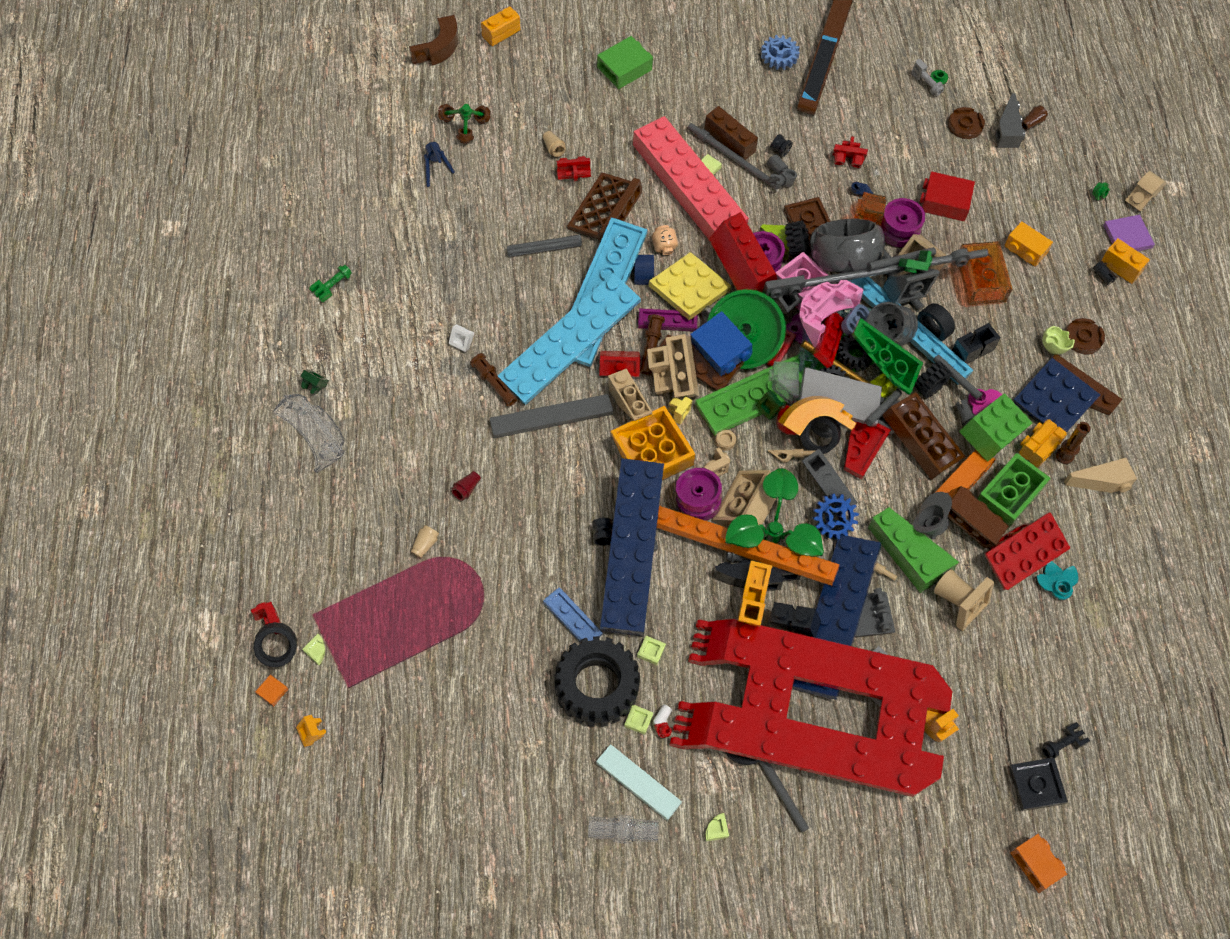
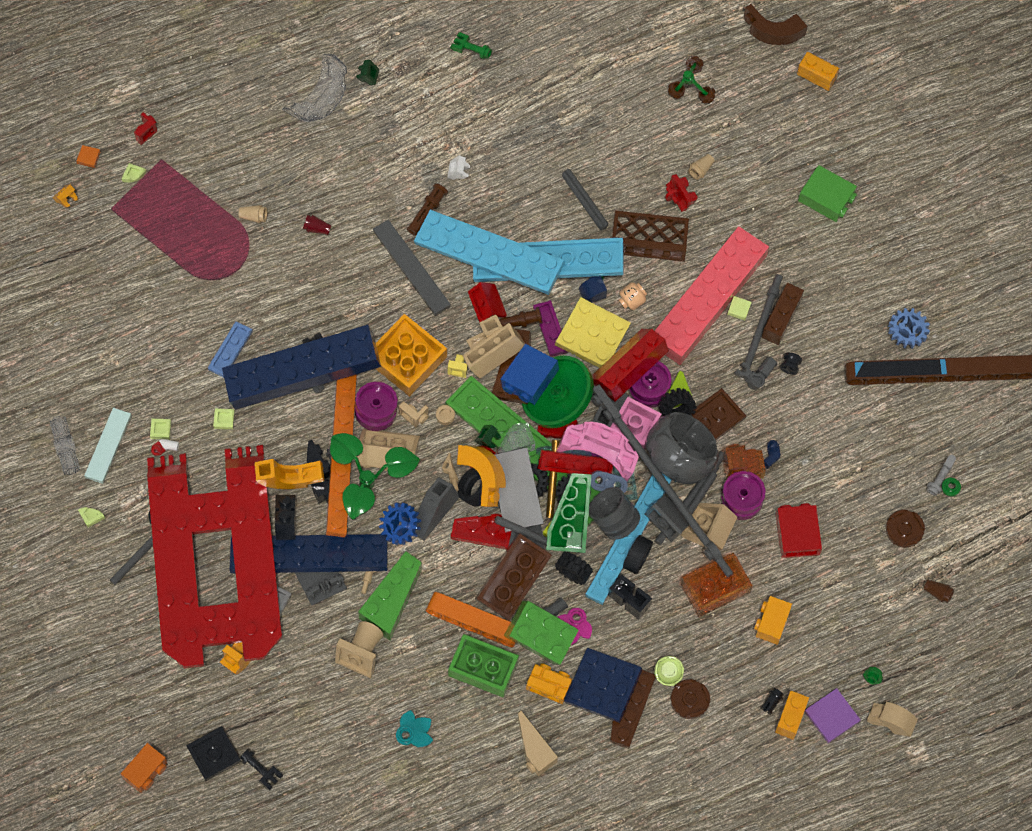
camera: 70 degrees right, 5 degrees up
black tyre [253,622,297,668] -> none
dark blue plant [424,142,455,187] -> none
black tyre [554,636,640,727] -> none
tan slope [608,369,653,421] -> none
red hips [832,136,868,168] -> none
dark grey bar [867,247,936,270] -> none
green bracket [898,250,932,273] -> none
dark grey piece [913,492,952,540] -> none
dark grey bar [933,354,983,400] -> none
reddish brown brick [948,486,1009,549] -> none
red bracket [985,512,1070,590] -> none
dark grey slope [995,93,1025,148] -> none
reddish brown pin [1056,422,1091,465] -> none

